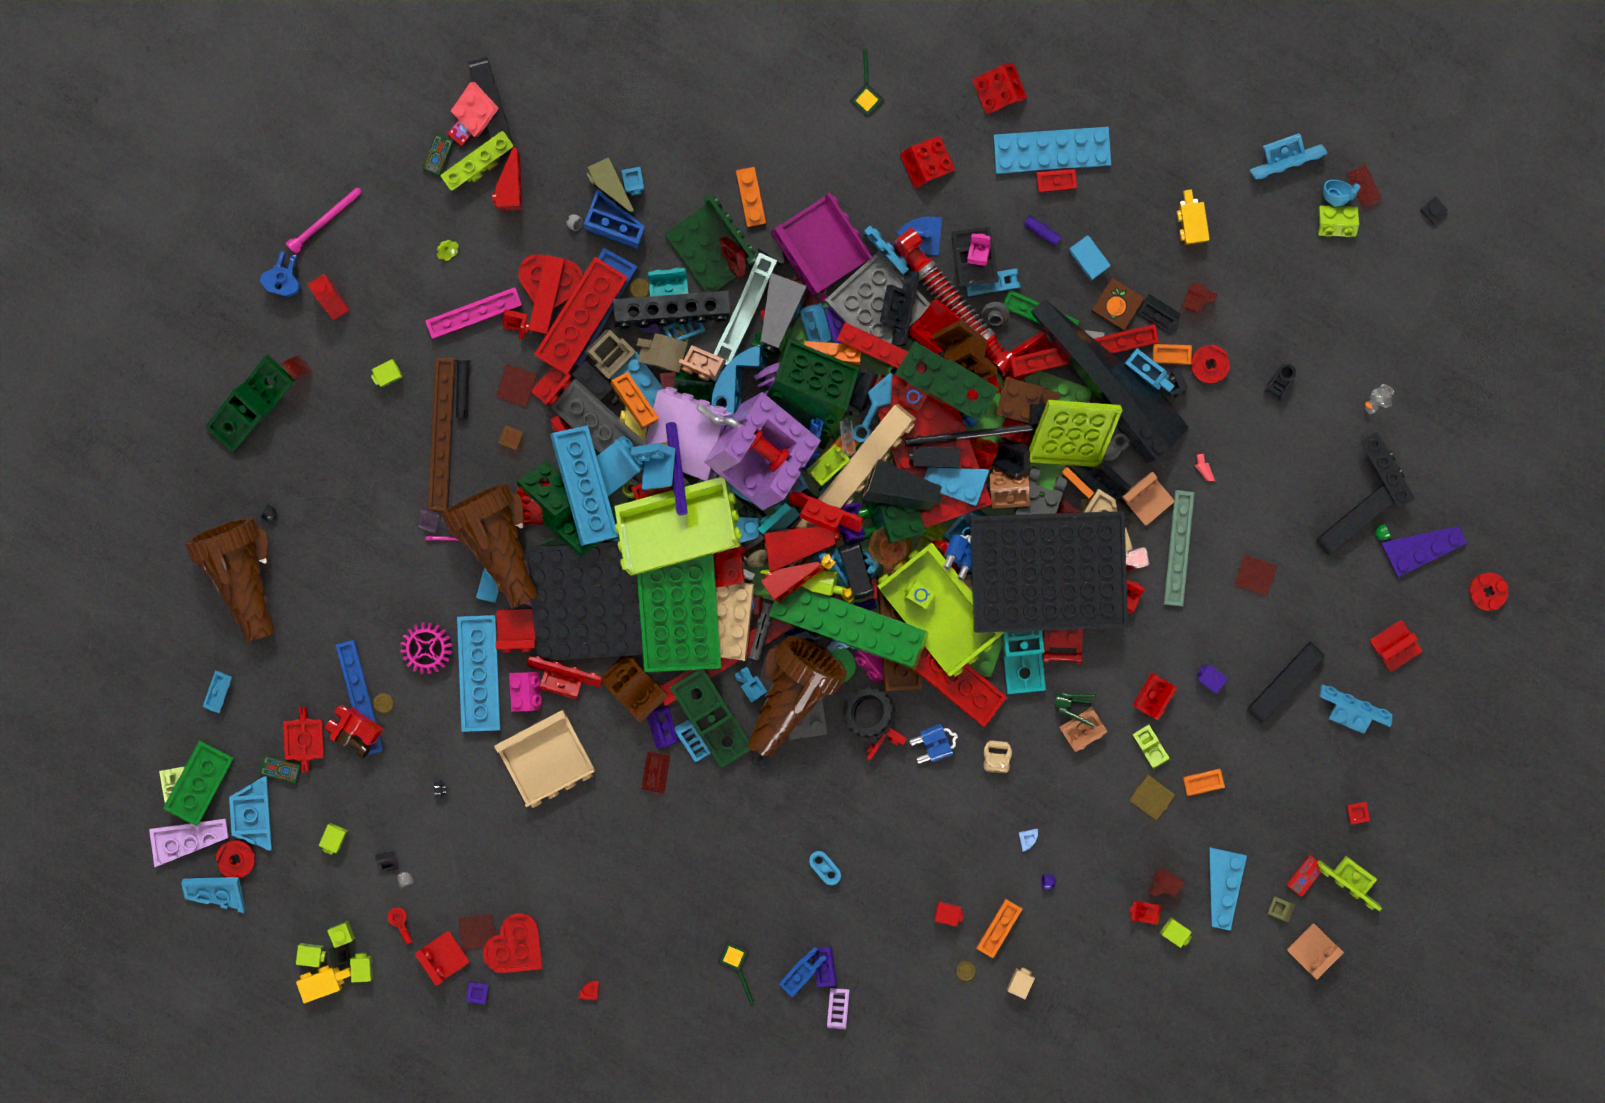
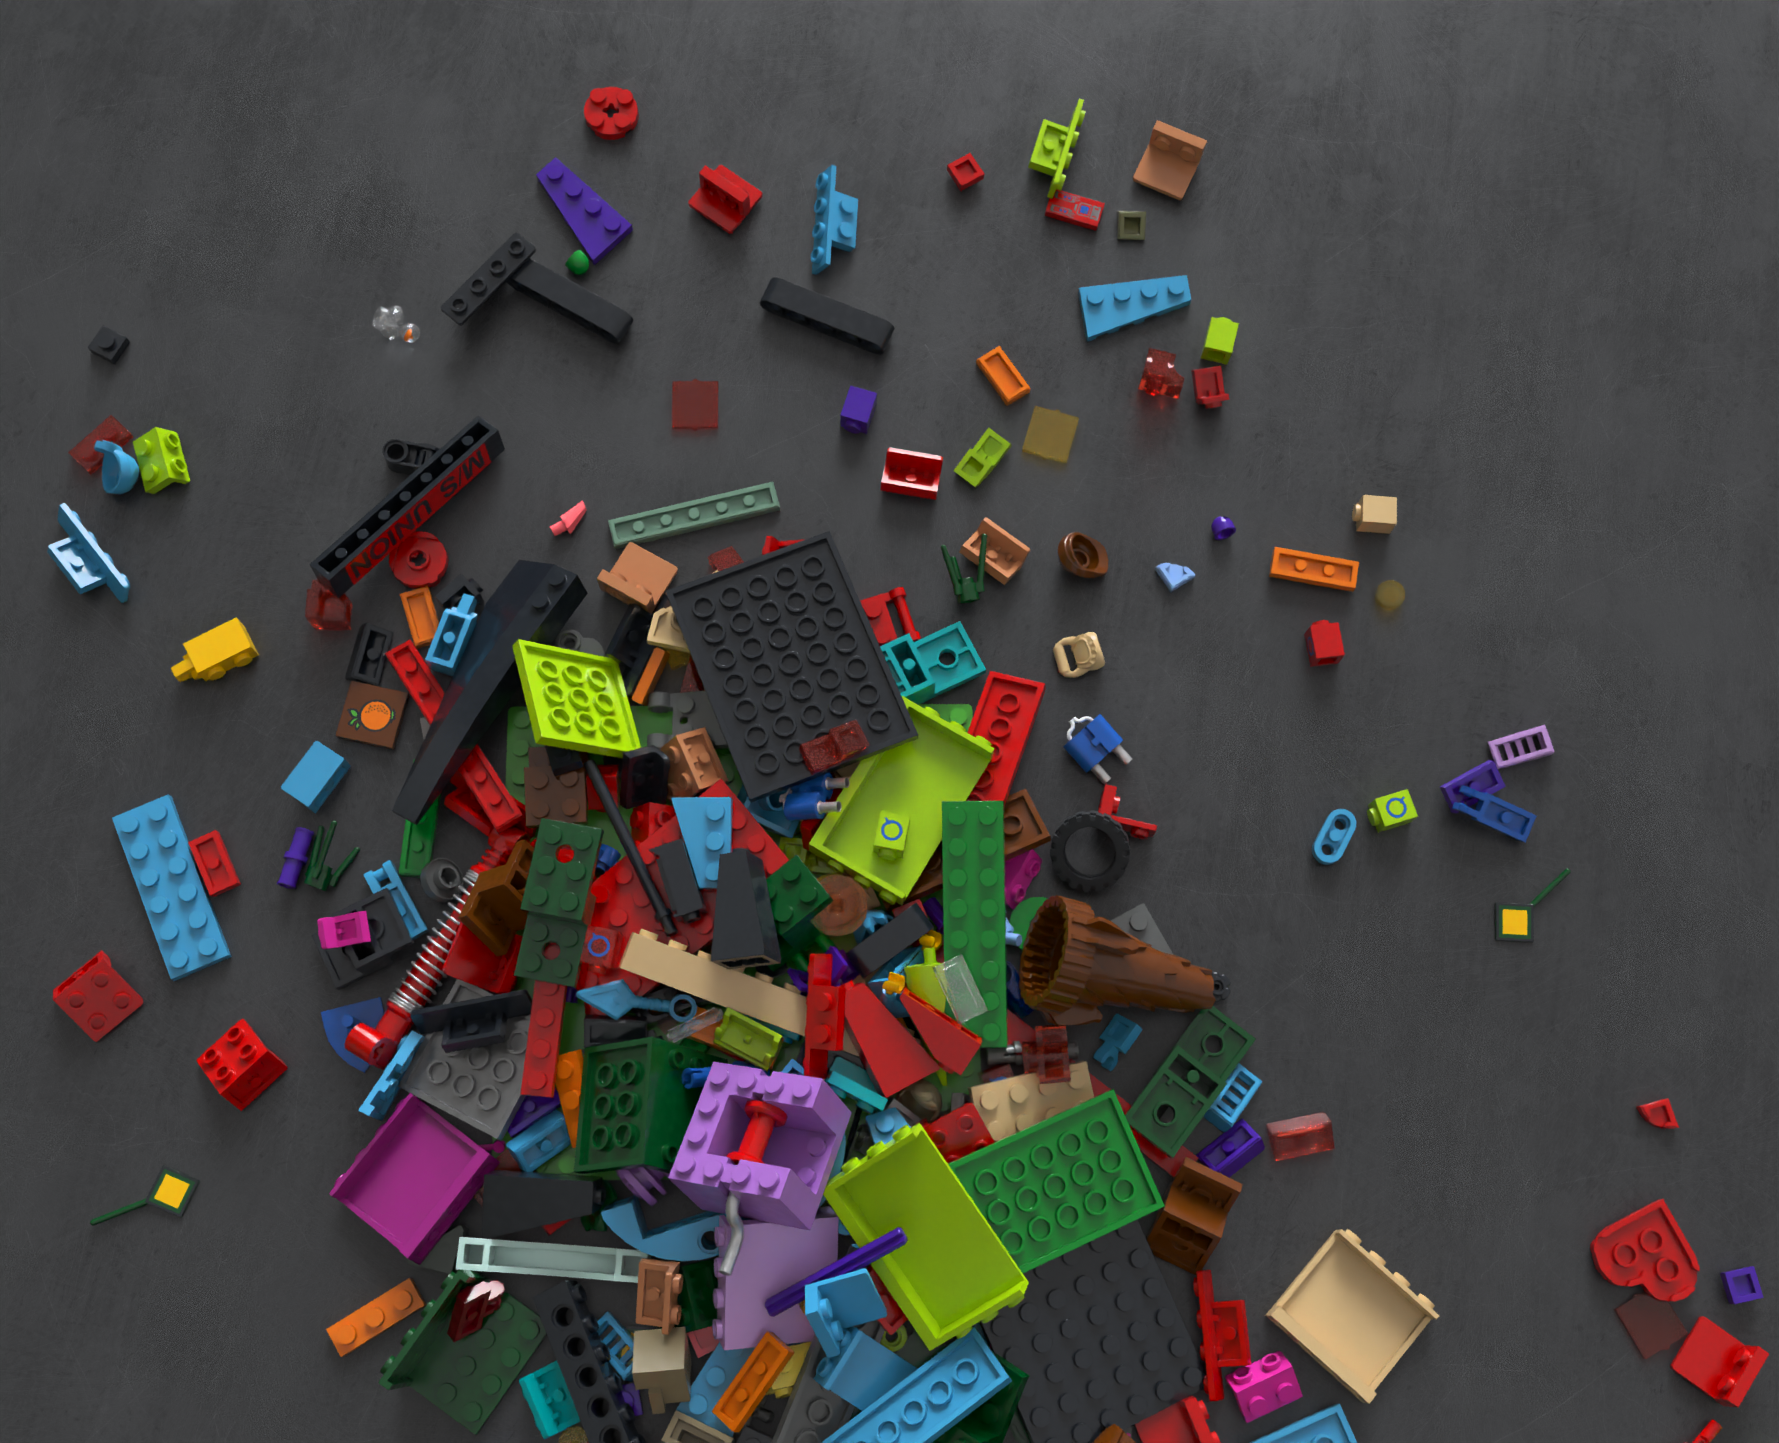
camera: 115 degrees left, 15 degrees down
none -> dark green plant [304,820,360,891]
none -> black brick [309,415,505,598]
none -> clear red slope [799,720,870,775]
none -> clear tile [933,954,988,1024]
none -> clear red brick [1022,1025,1071,1084]
none -> reddish brown hat [1058,532,1108,578]
none -> lime brick [1367,789,1418,833]

